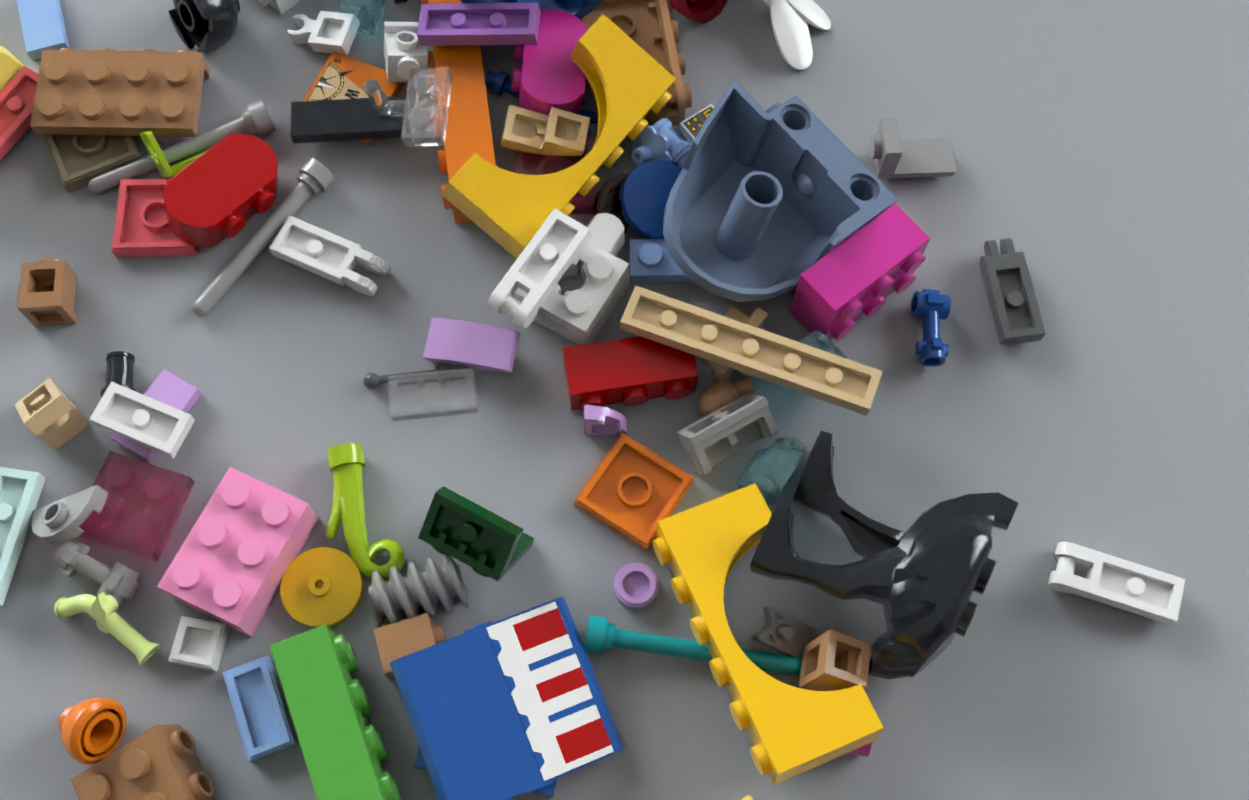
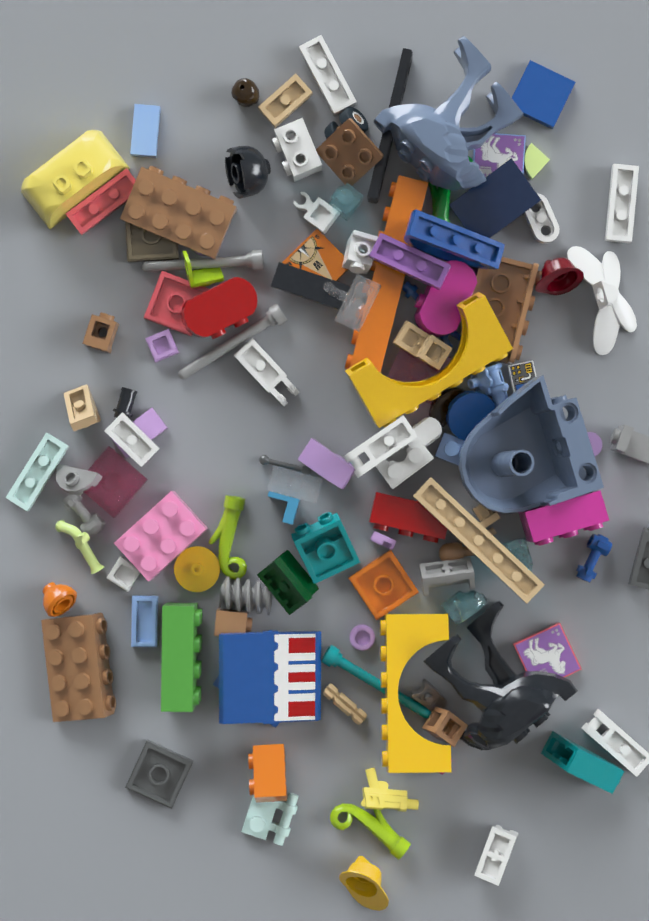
camera: 25 degrees right, 20 degrees up
none -> lavender tile [145,329,179,363]
none -> dark azure panel [268,491,300,525]
none -> teal plate [291,512,360,584]
none -> tan axle [323,683,367,725]
none -> tile [513,622,581,677]
none -> teal slope [541,731,625,794]

